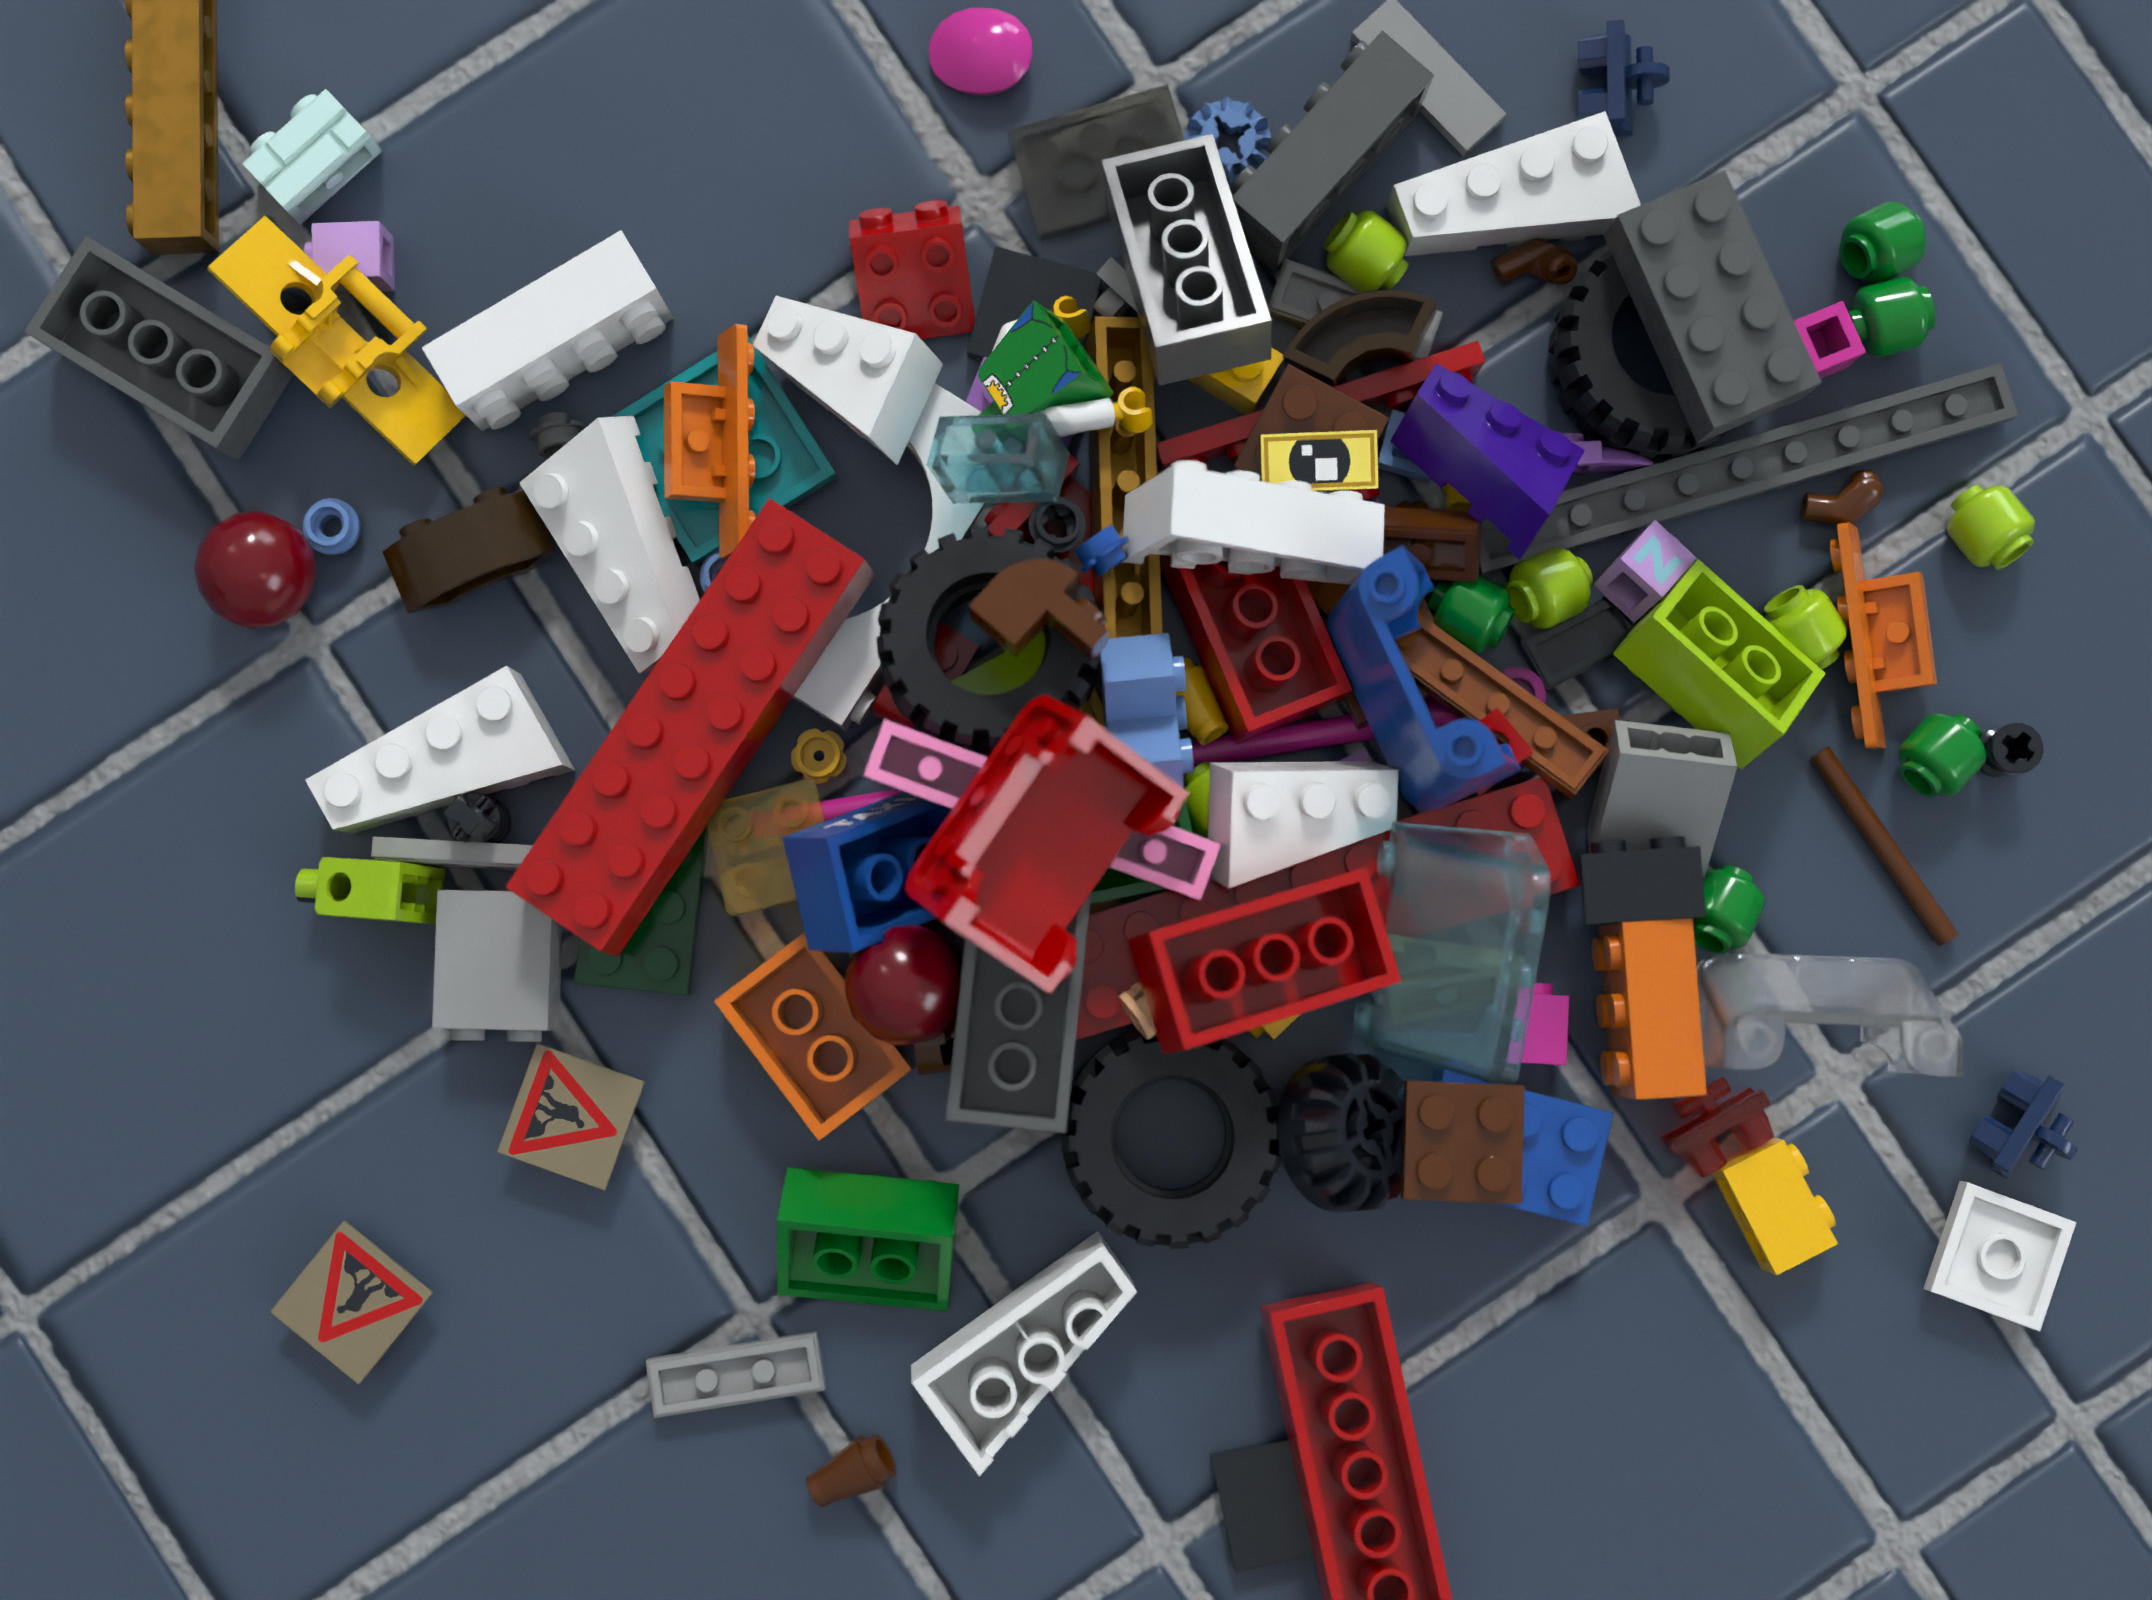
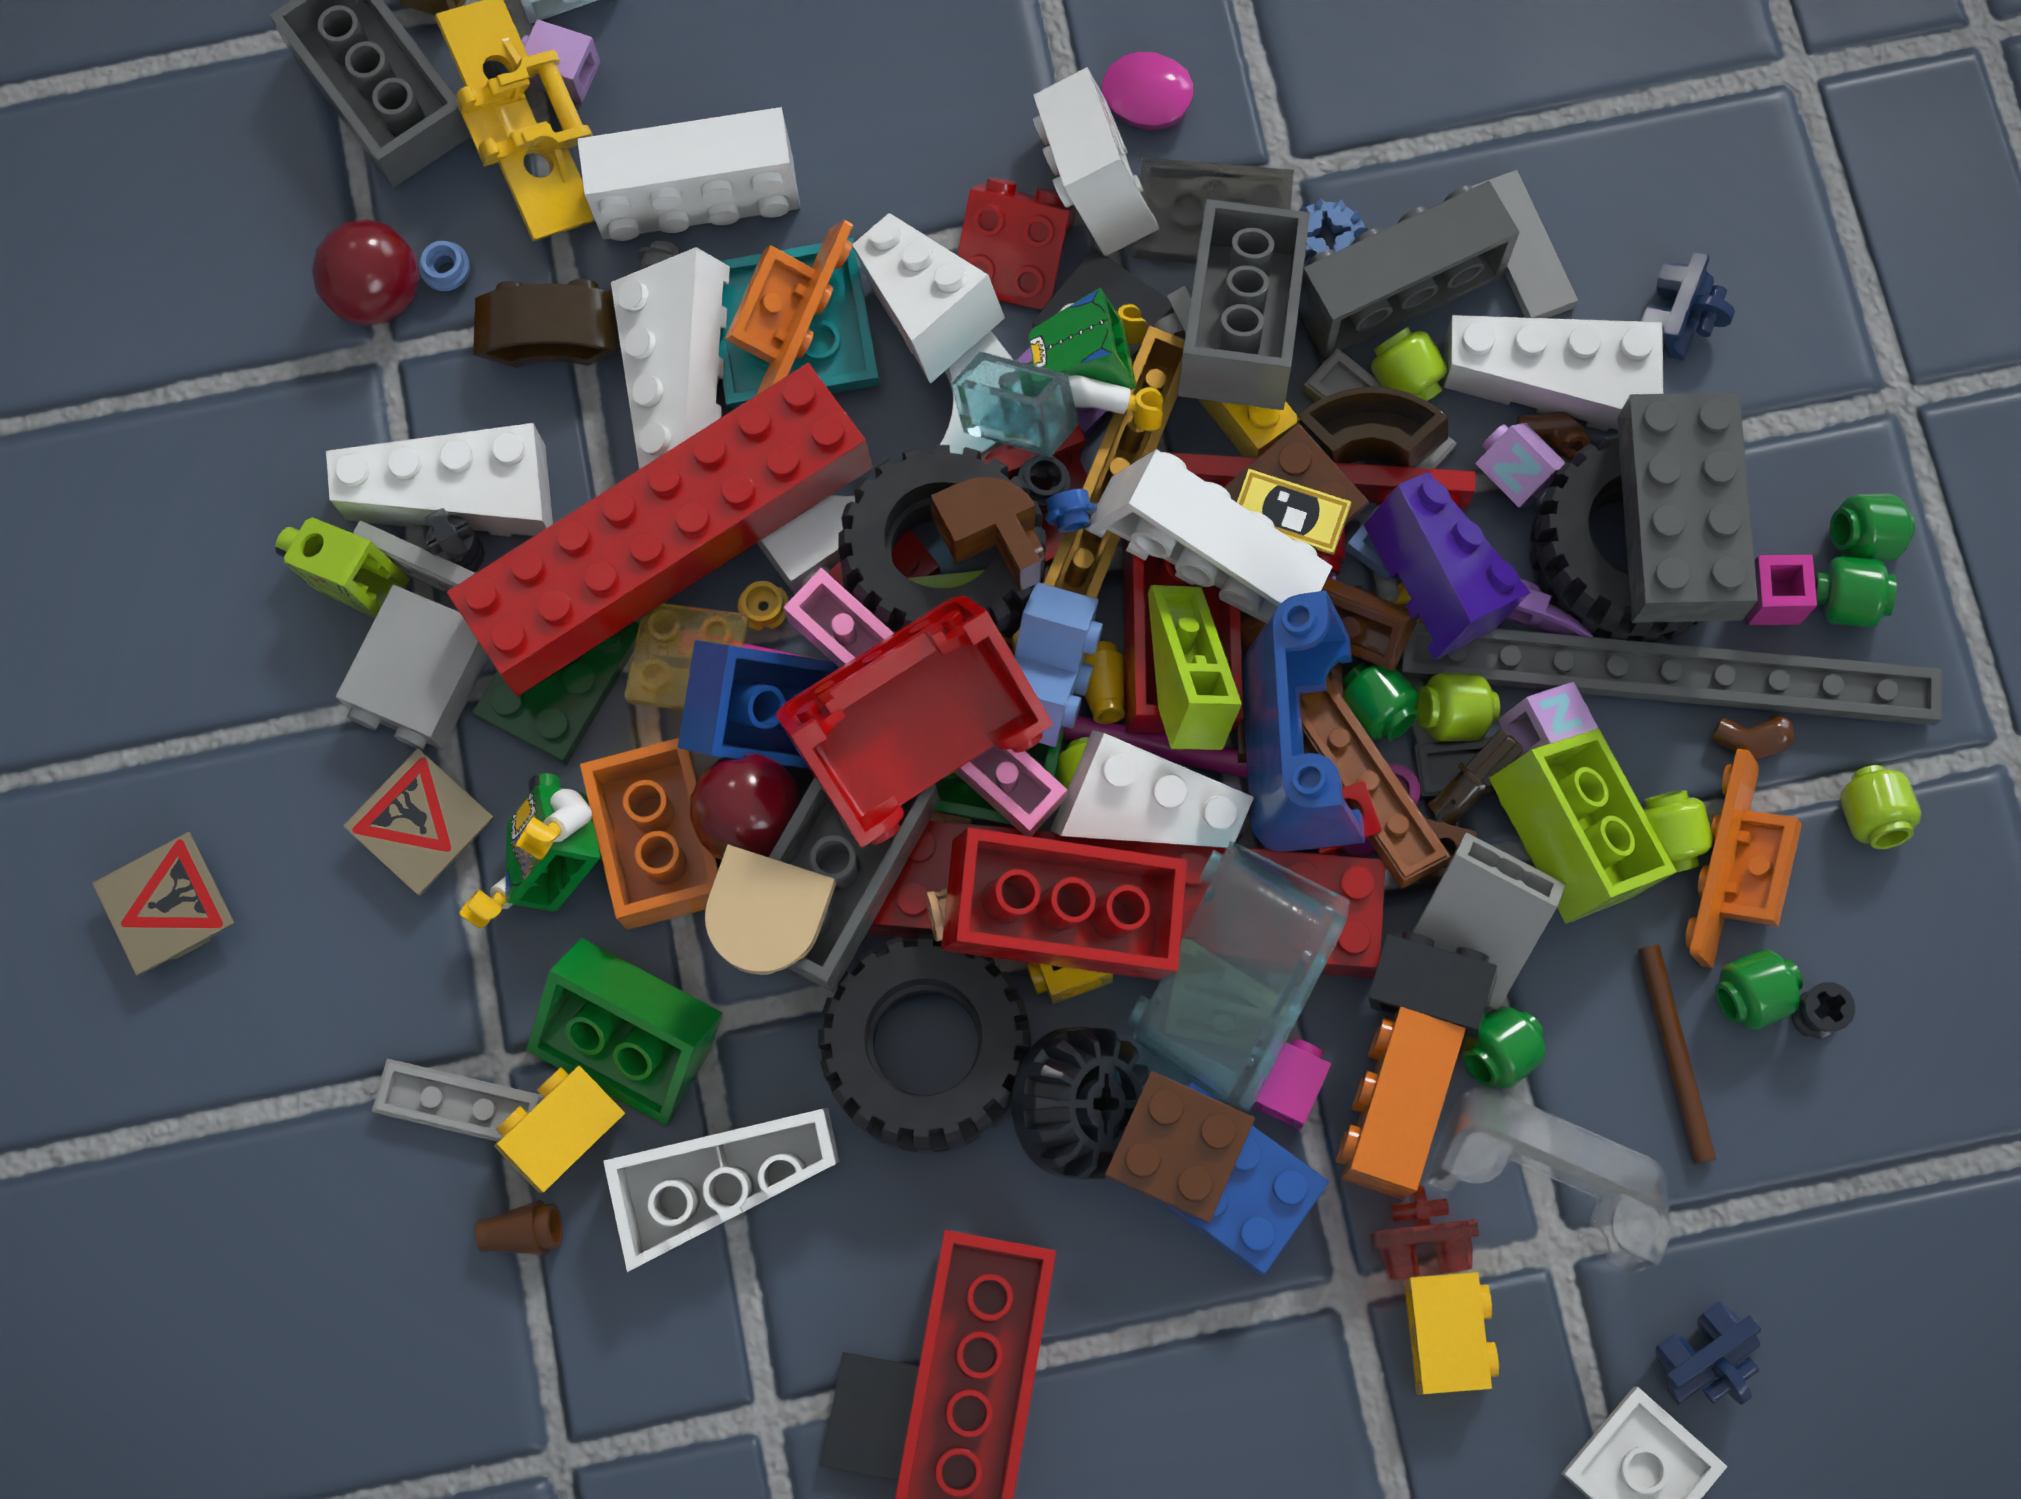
camera: 30 degrees right, 10 degrees down
none -> torso [459,773,600,928]
none -> yellow brick [494,1065,625,1194]
none -> tan tile [705,845,837,975]
none -> white wedge [1033,67,1160,256]
none -> lime slope [1148,585,1242,750]
none -> dark brown axle [1427,730,1523,826]
none -> lavender brick [1475,423,1565,508]

